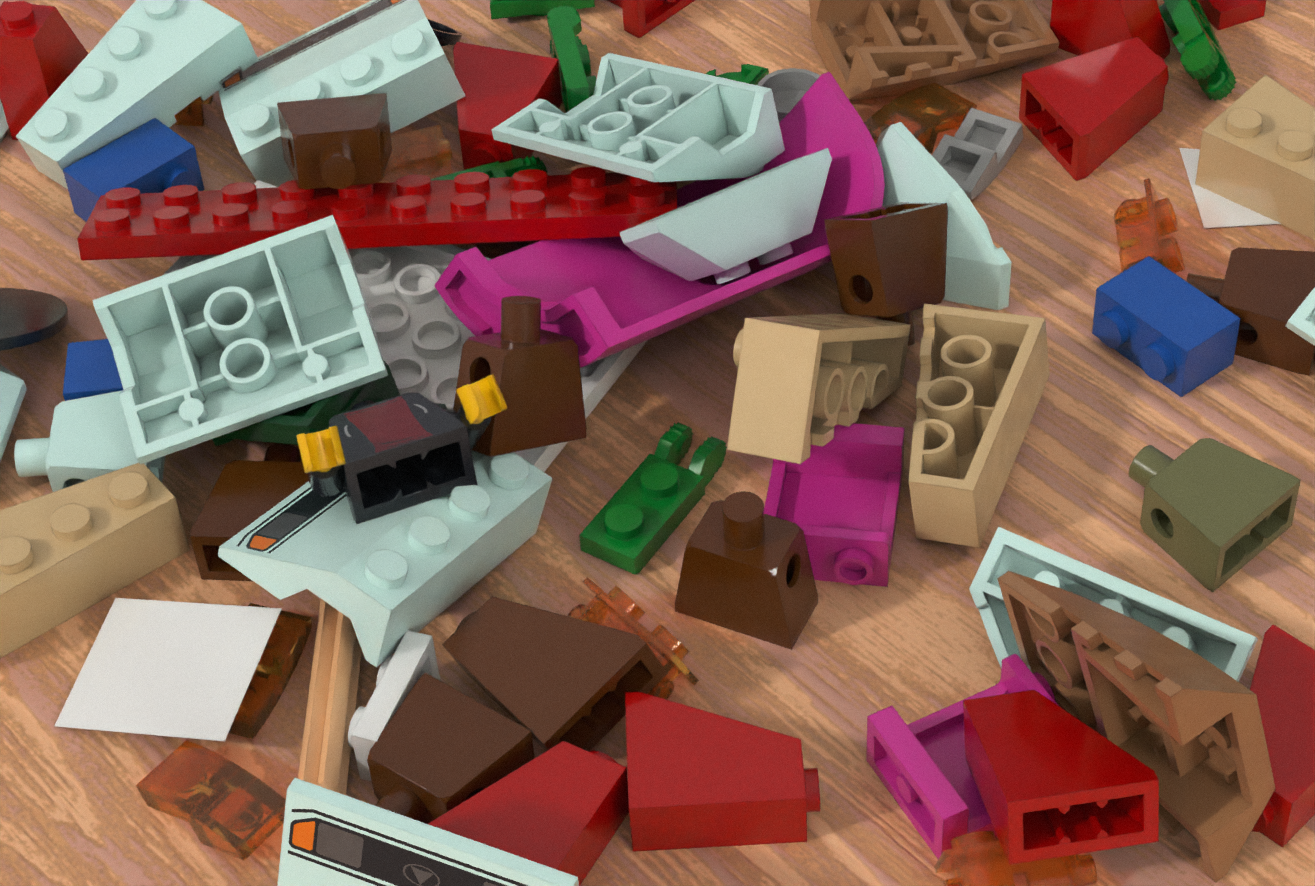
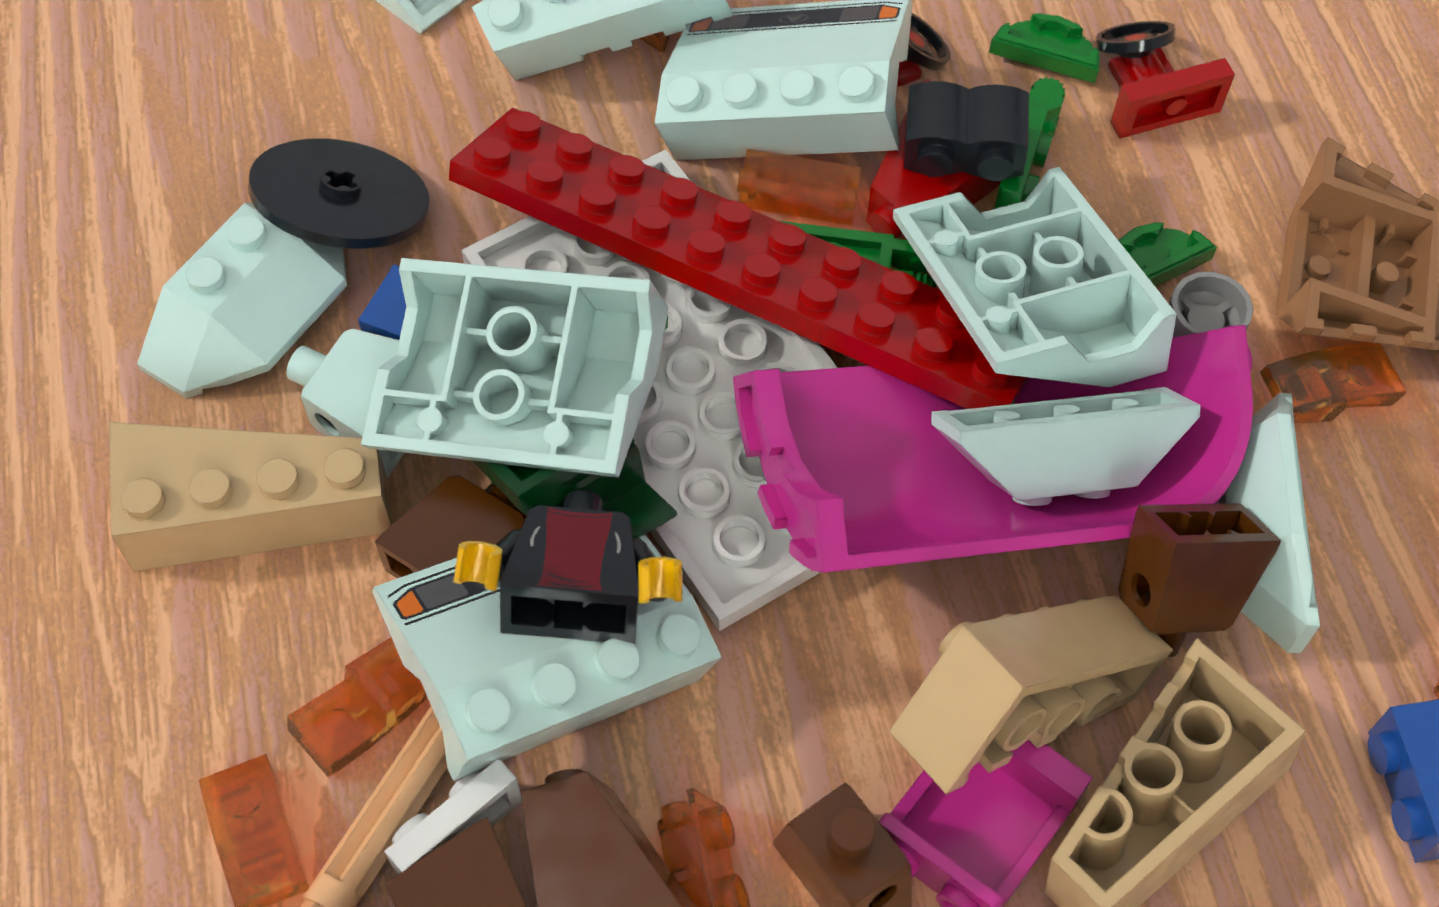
camera: 25 degrees right, 15 degrees up
white sticker [55,598,282,742] -> none
blue brick [63,118,205,222] -> none
reddish brown torso [277,93,392,190] -> none
reddish brown torso [453,296,587,457] -> none
green hinge [579,422,727,575] -> none
light grey slope [932,108,1023,200] -> none
none -> black brick [903,81,1029,181]

